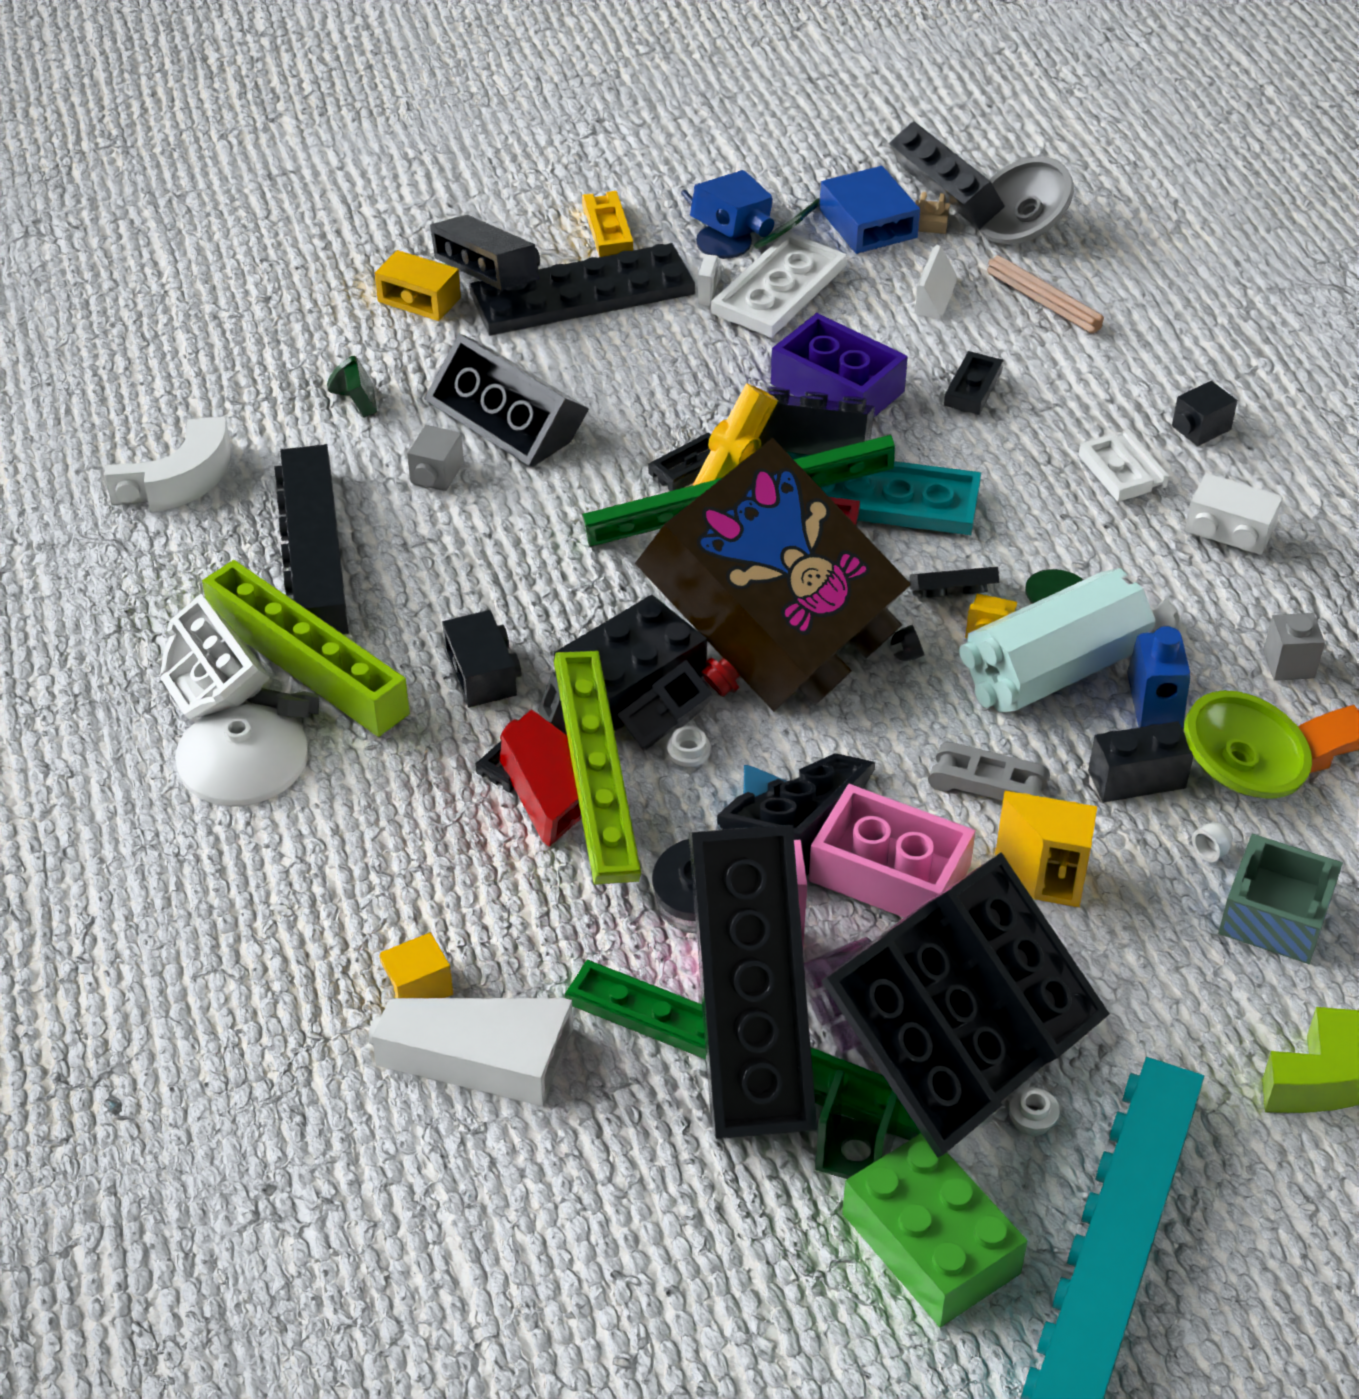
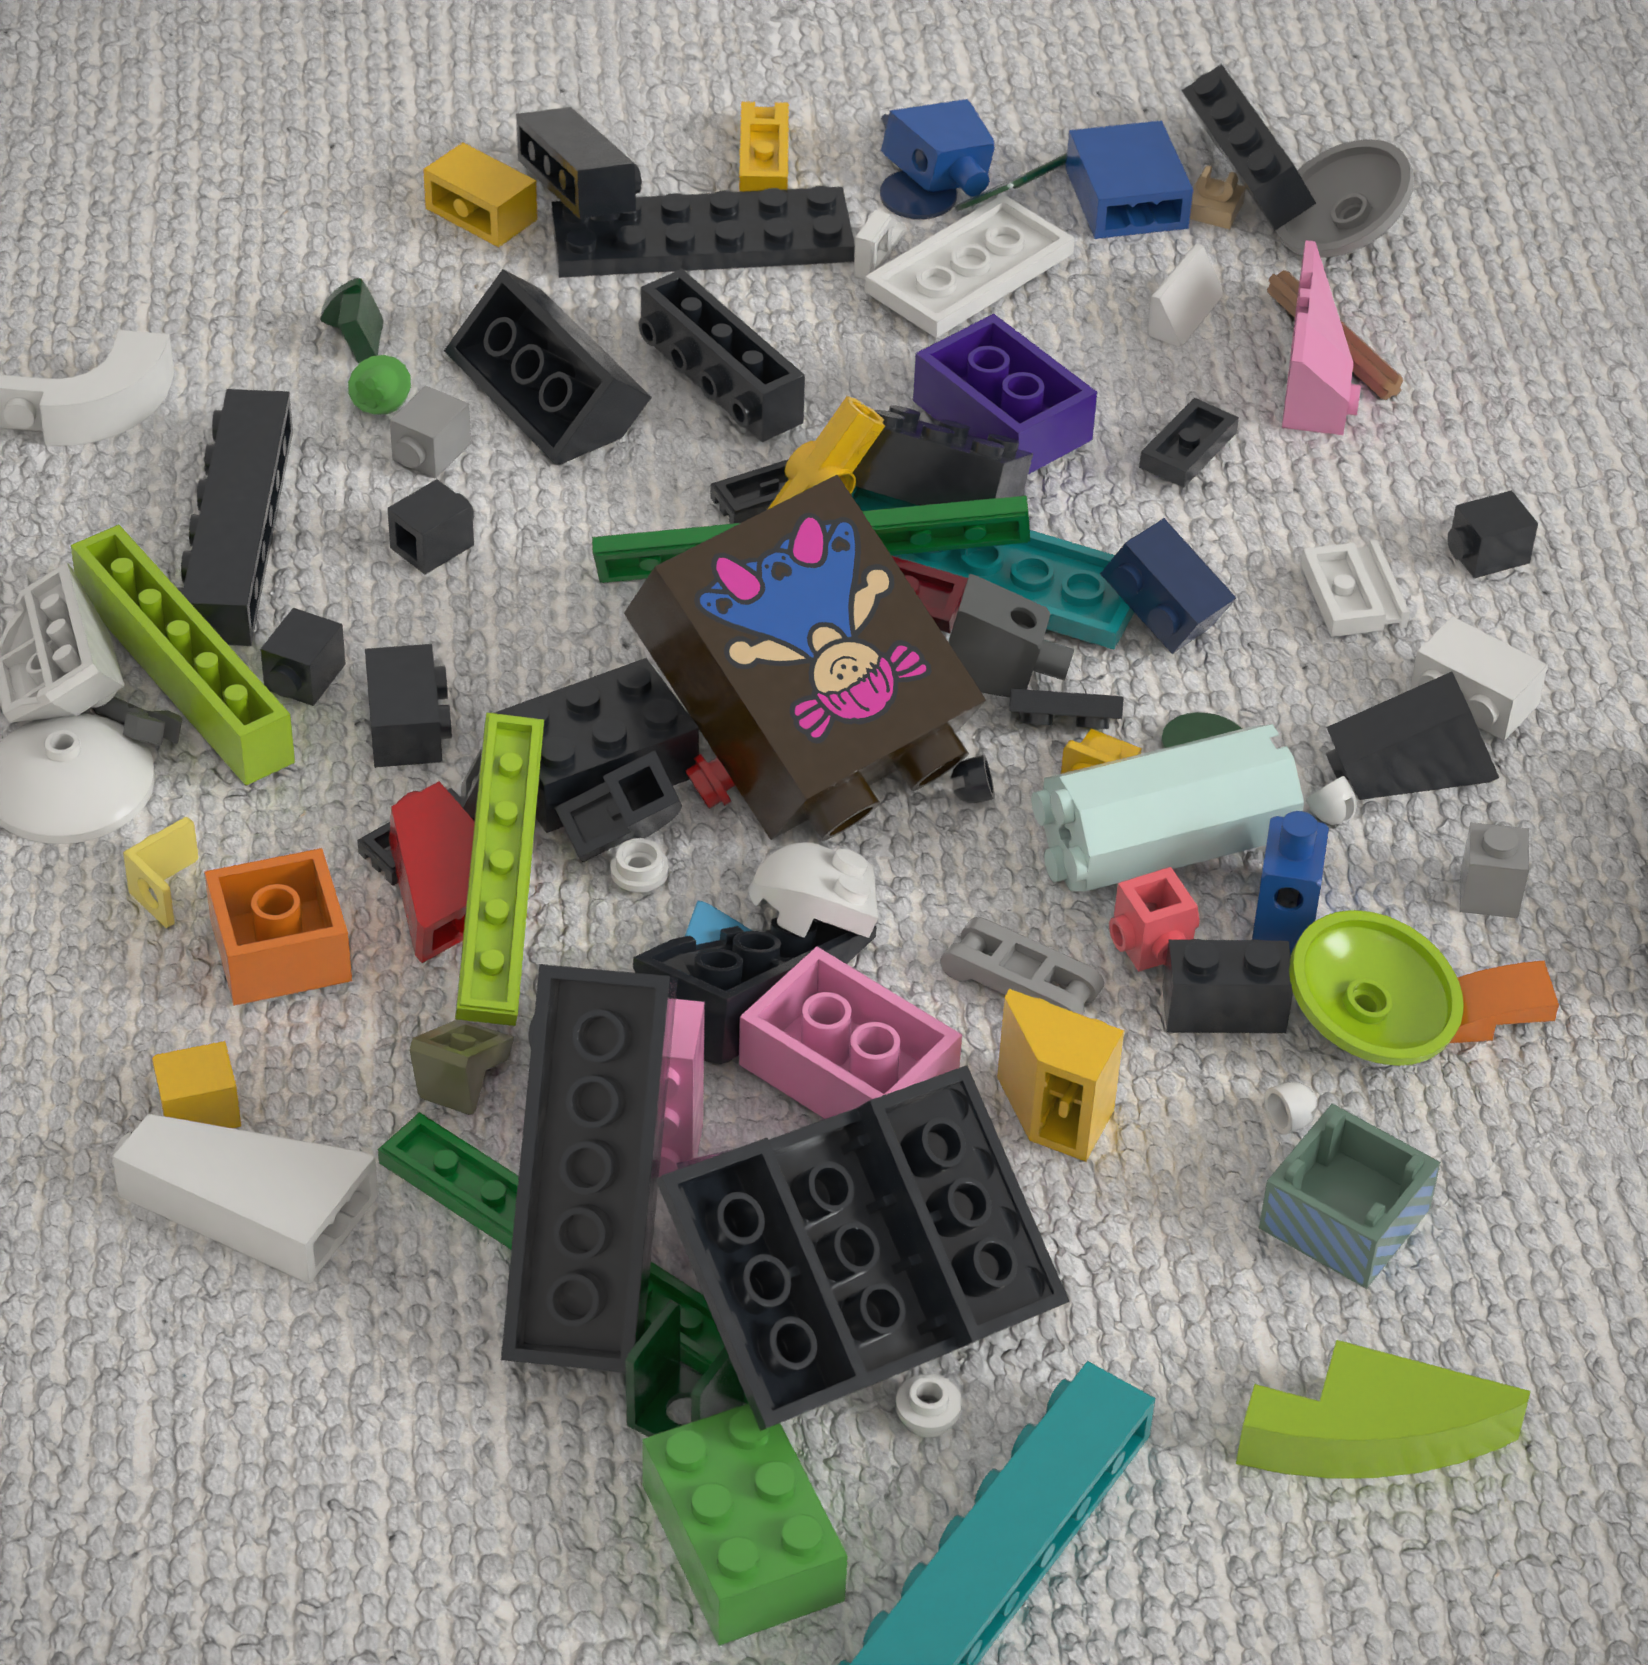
camera: 10 degrees right, 0 degrees up
none -> light yellow bracket [123,817,198,928]
none -> orange brick [204,848,352,1006]
none -> black brick [260,608,346,706]
none -> bright green hat [348,355,411,415]
none -> black brick [387,479,474,574]
none -> olive slope [409,1020,514,1115]
none -> black brick [638,269,805,443]
none -> white slope [749,843,878,938]
none -> dark grey torso [948,574,1074,698]
none -> dark blue brick [1100,518,1236,654]
none -> coral brick [1109,867,1199,972]
none -> bright pink wedge [1282,240,1361,435]
none -> black slope [1326,672,1499,800]

